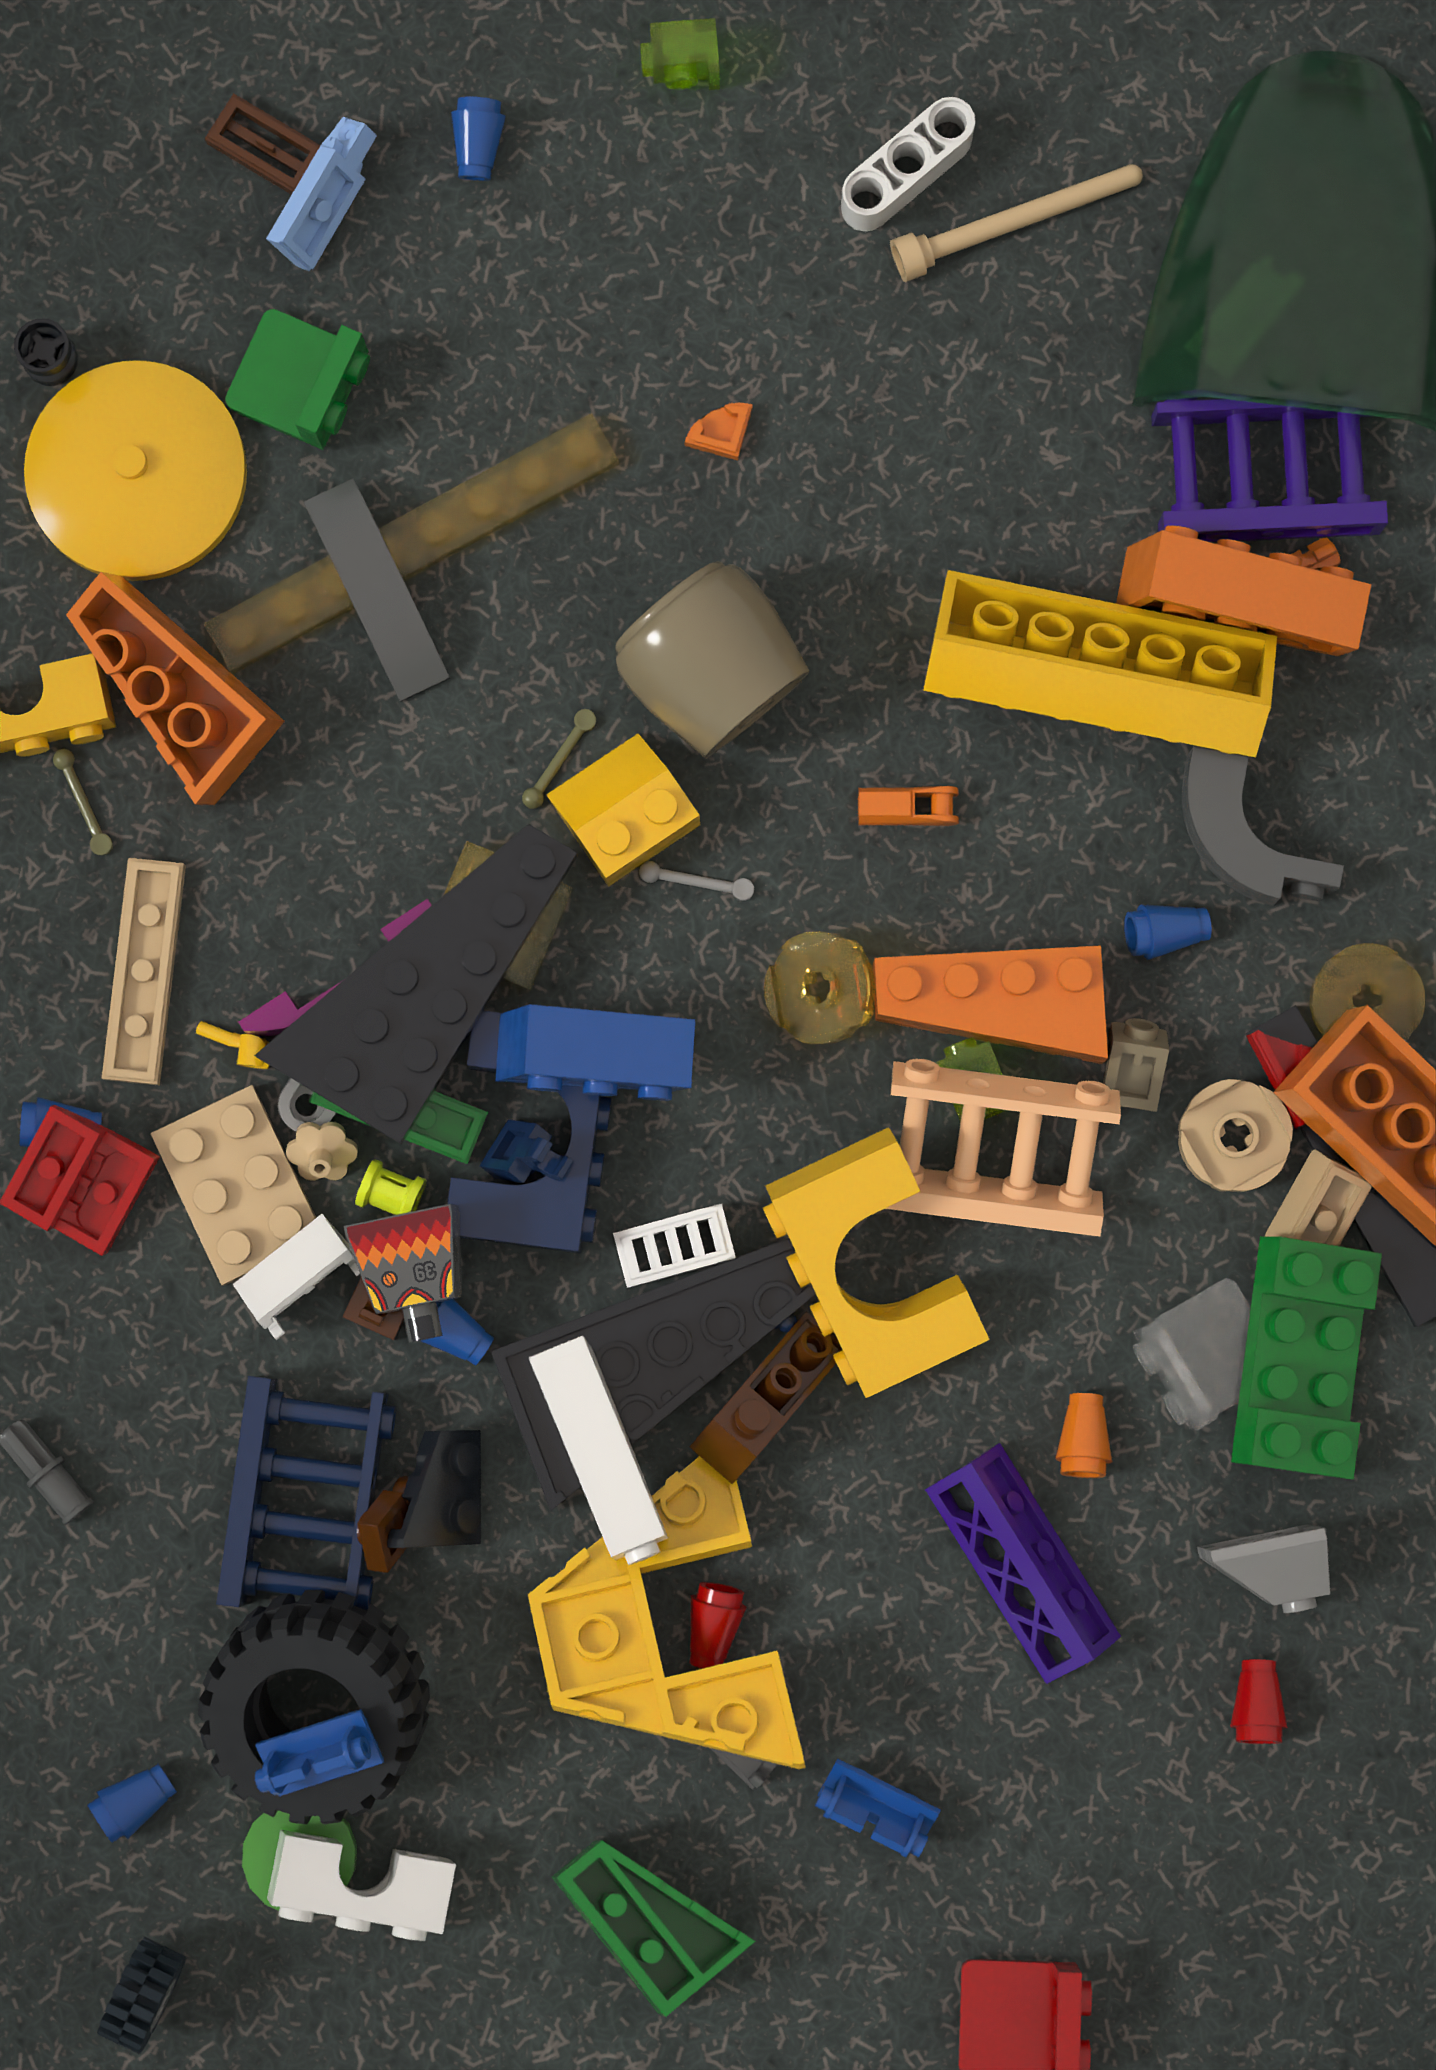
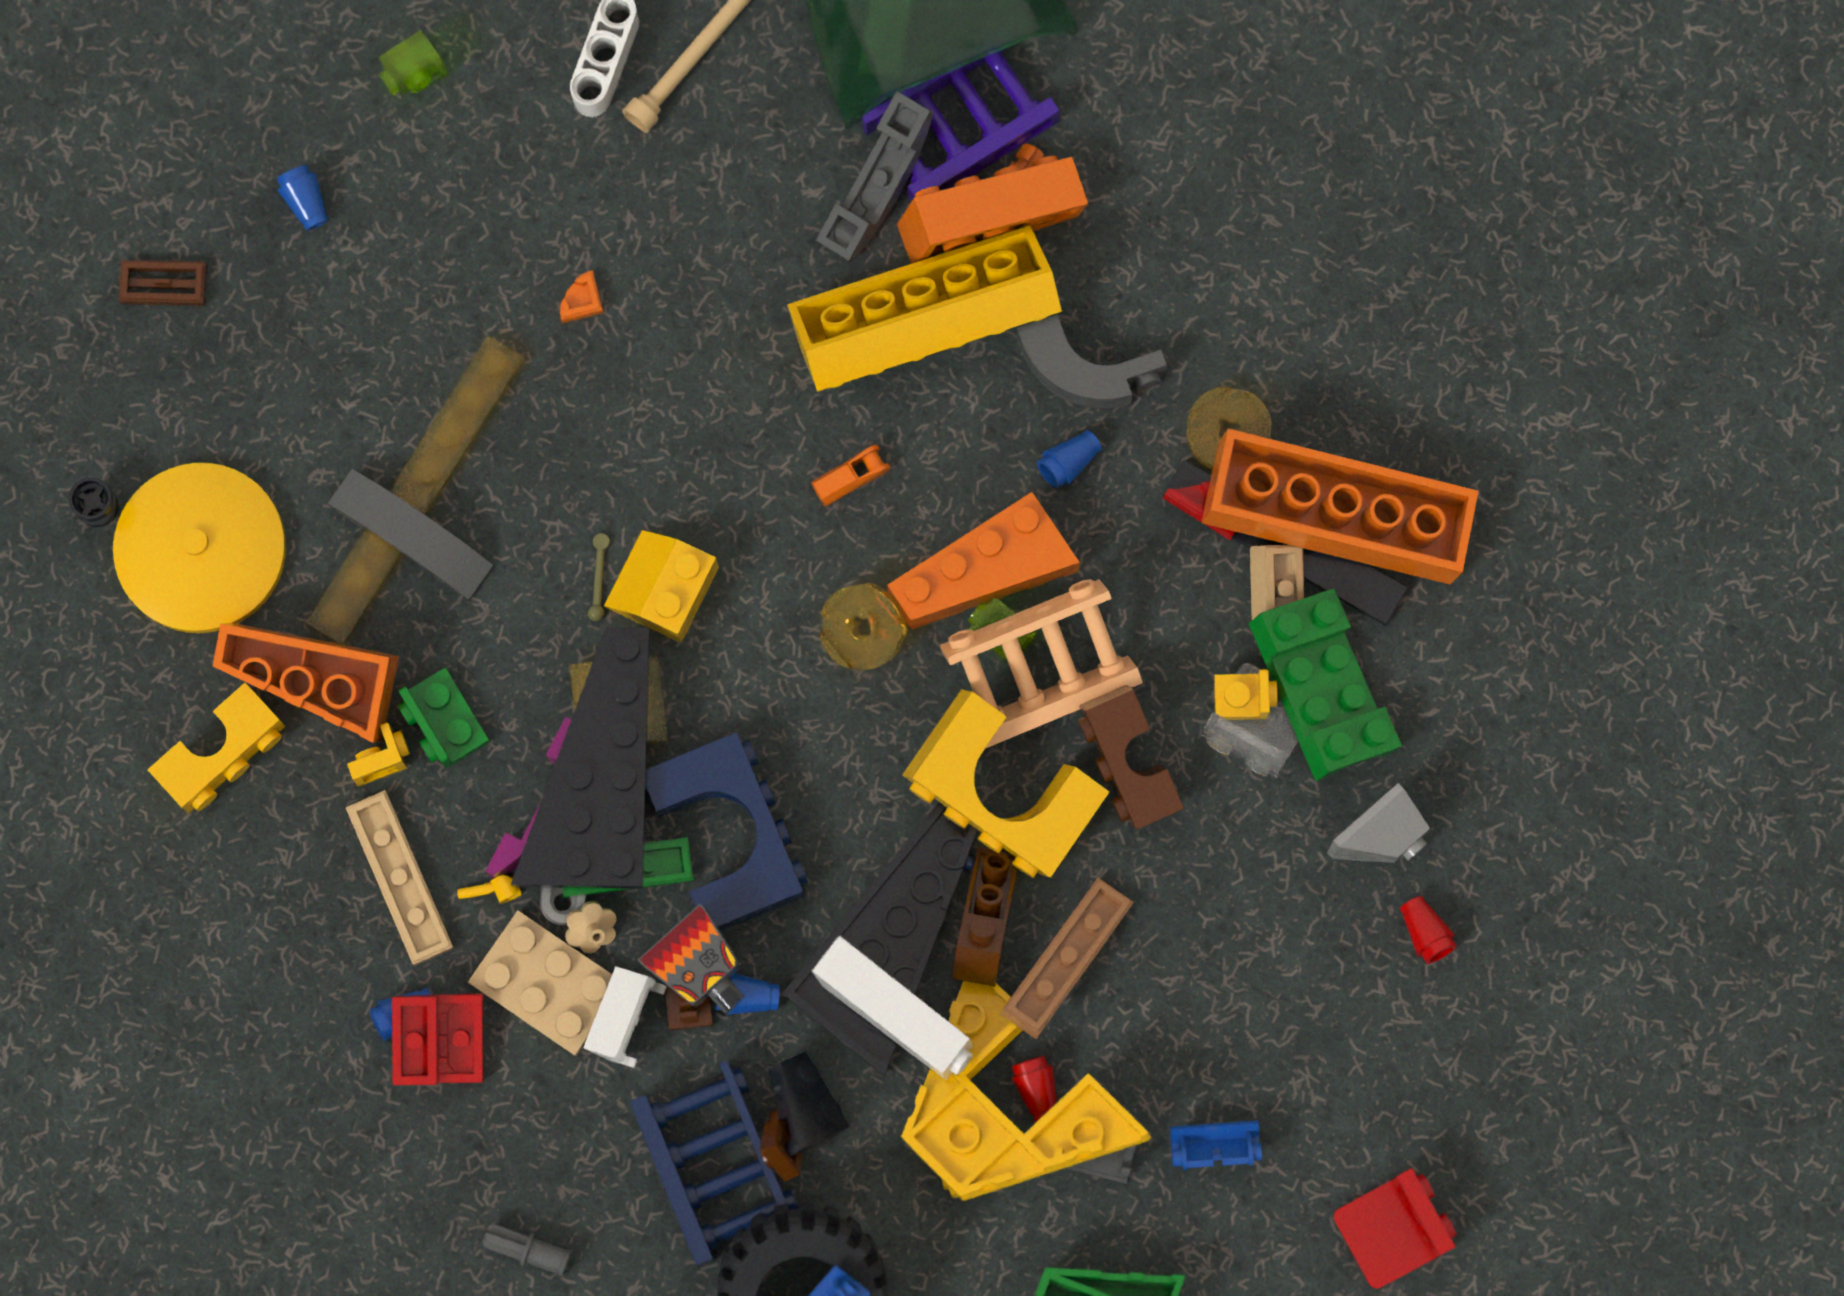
camera: 30 degrees left, 5 degrees down
olive hinge [53,749,113,856] -> none
green bracket [225,309,370,450] -> none
light blue hinge [266,117,377,271] -> none
neon yellow bush [355,1159,427,1215] -> none
dark blue plate [480,1120,573,1183] -> none
blue wedge [495,1004,695,1101] -> none
white slope [613,1203,736,1288] -> none
dark tan piece [615,561,809,758] -> none
light grey hinge [639,861,754,901] -> none
dark purple fence [925,1443,1121,1684] -> none
orange cone [1055,1393,1112,1478] -> none
dark tan bracket [1103,1018,1169,1112] -> none
tan plate [1178,1079,1293,1192] -> none
none -> yellow bracket [347,722,410,787]
none -> green bracket [397,668,490,769]
none -> dark grey slope [816,91,933,261]
none -> medium nougat tile [1000,878,1134,1039]
none -> reddish brown arch [1077,685,1184,830]
none -> yellow bracket [1214,669,1277,720]

